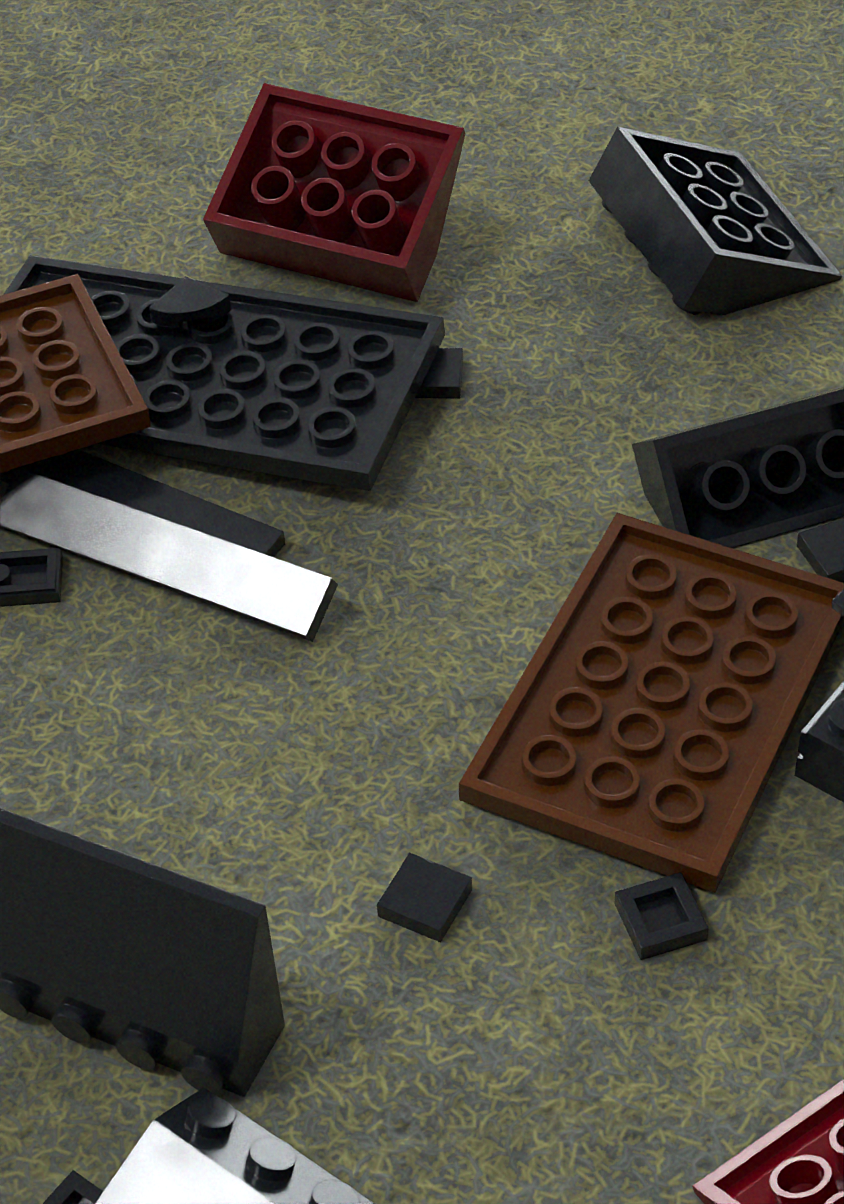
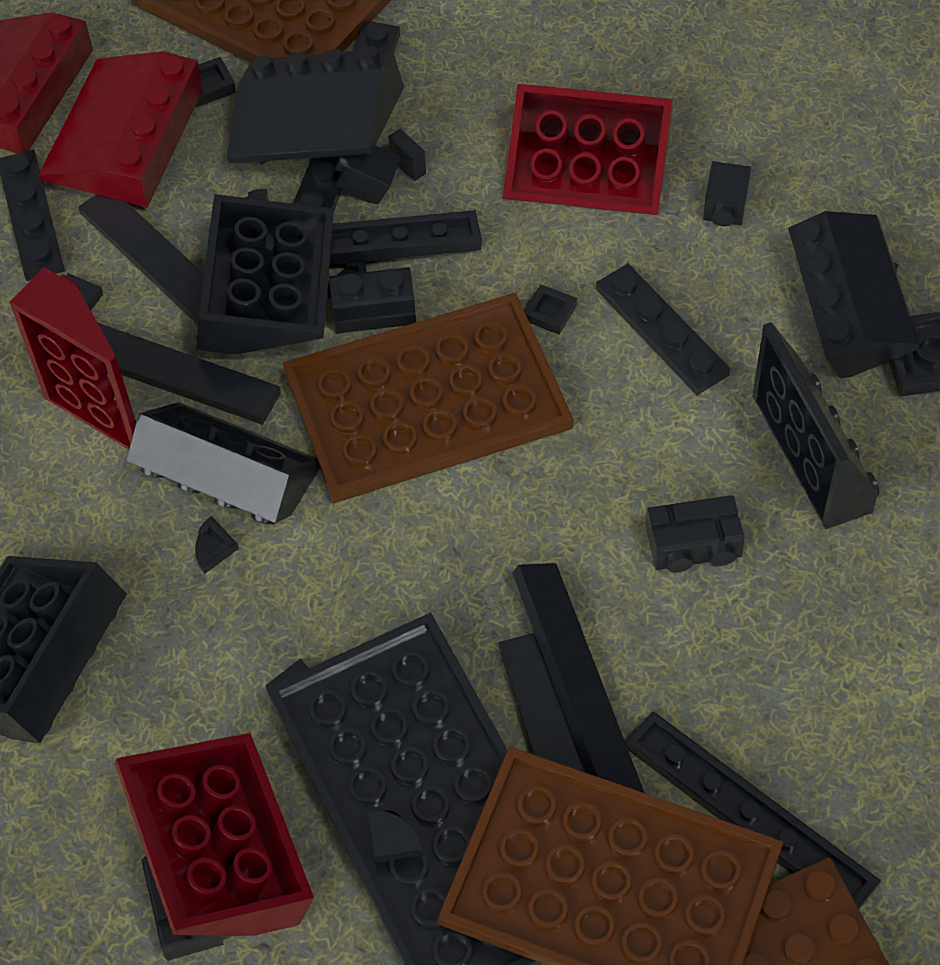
camera: 135 degrees left, 10 degrees up
black tile [377,852,472,943] -> none
none -> black tile [195,516,239,574]
none -> black plate [596,263,730,396]
none -> black brick [645,495,745,573]

